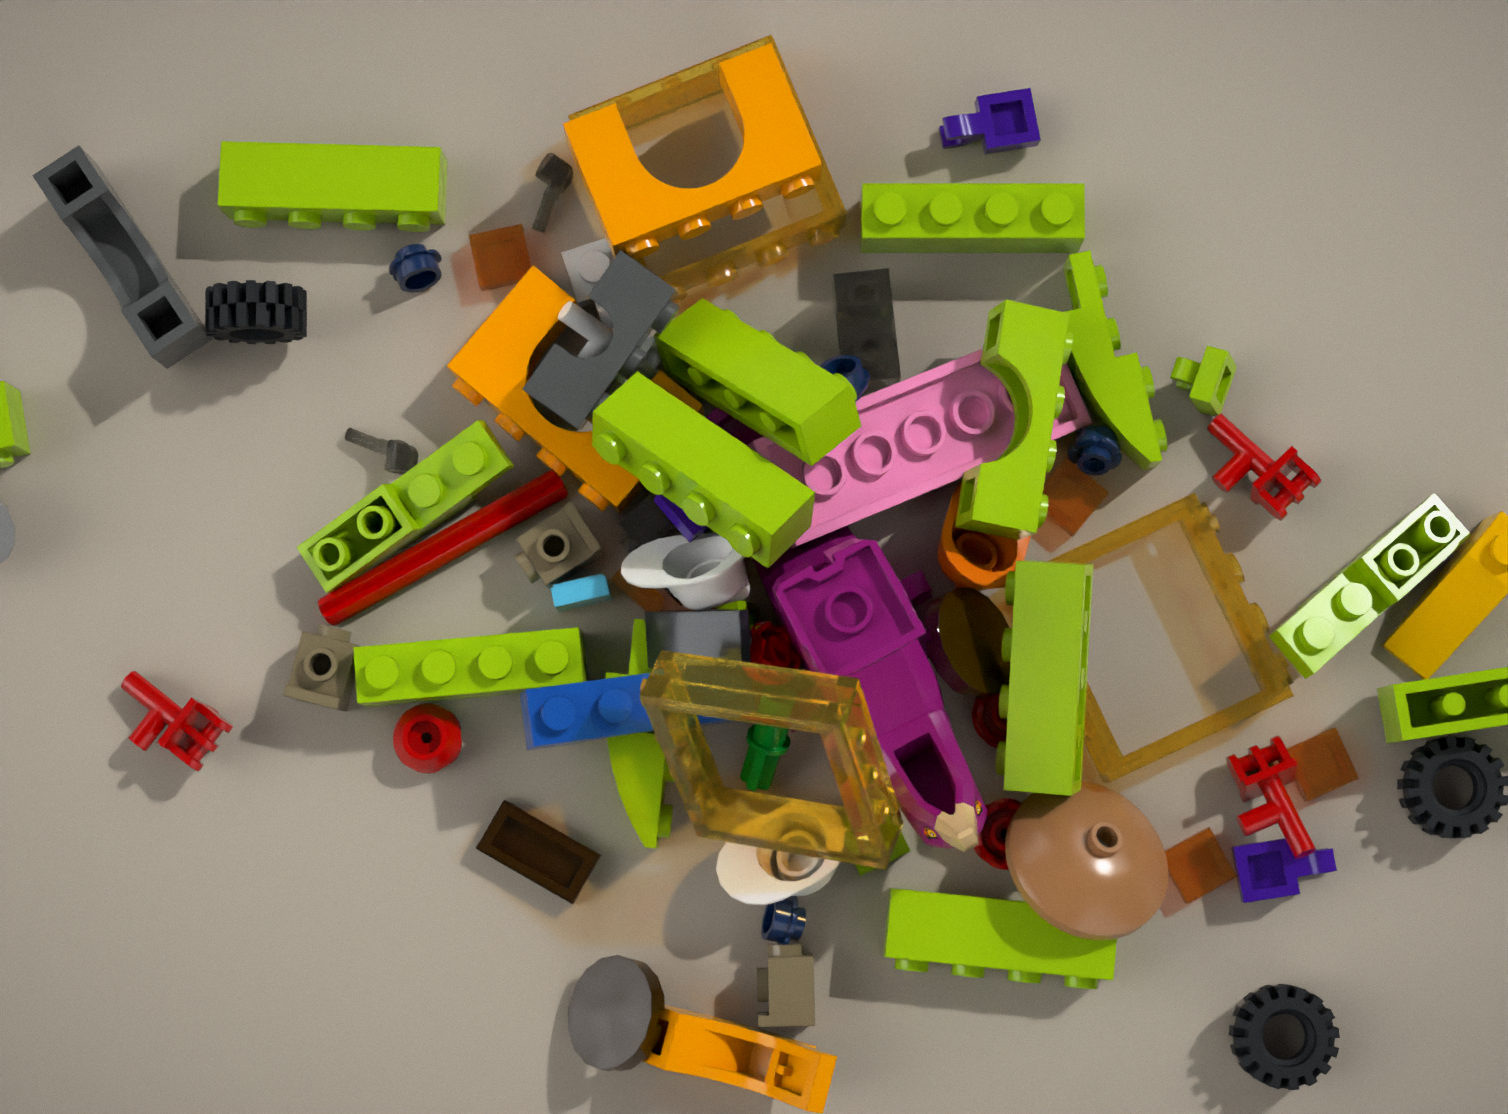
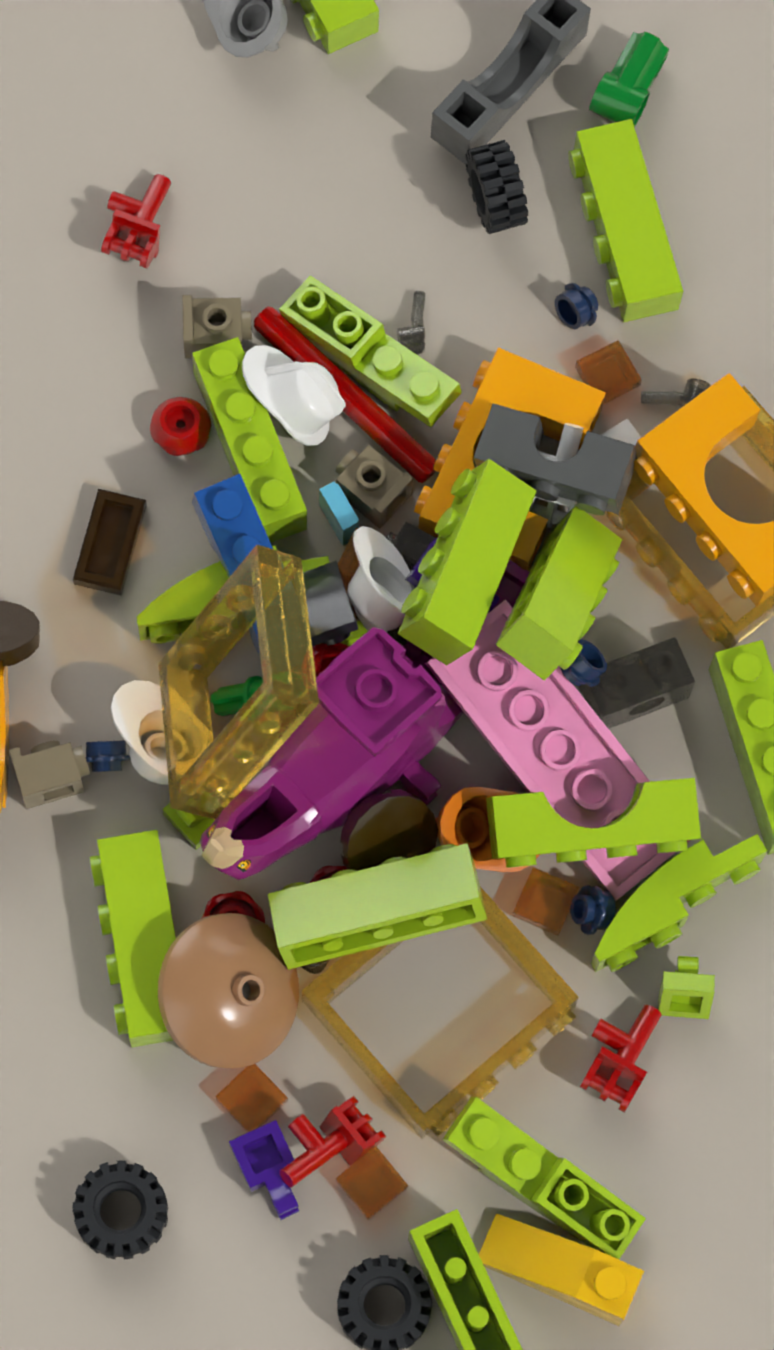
camera: 65 degrees right, 10 degrees down
none -> white piece [242,345,346,446]
none -> green piece [589,31,669,127]

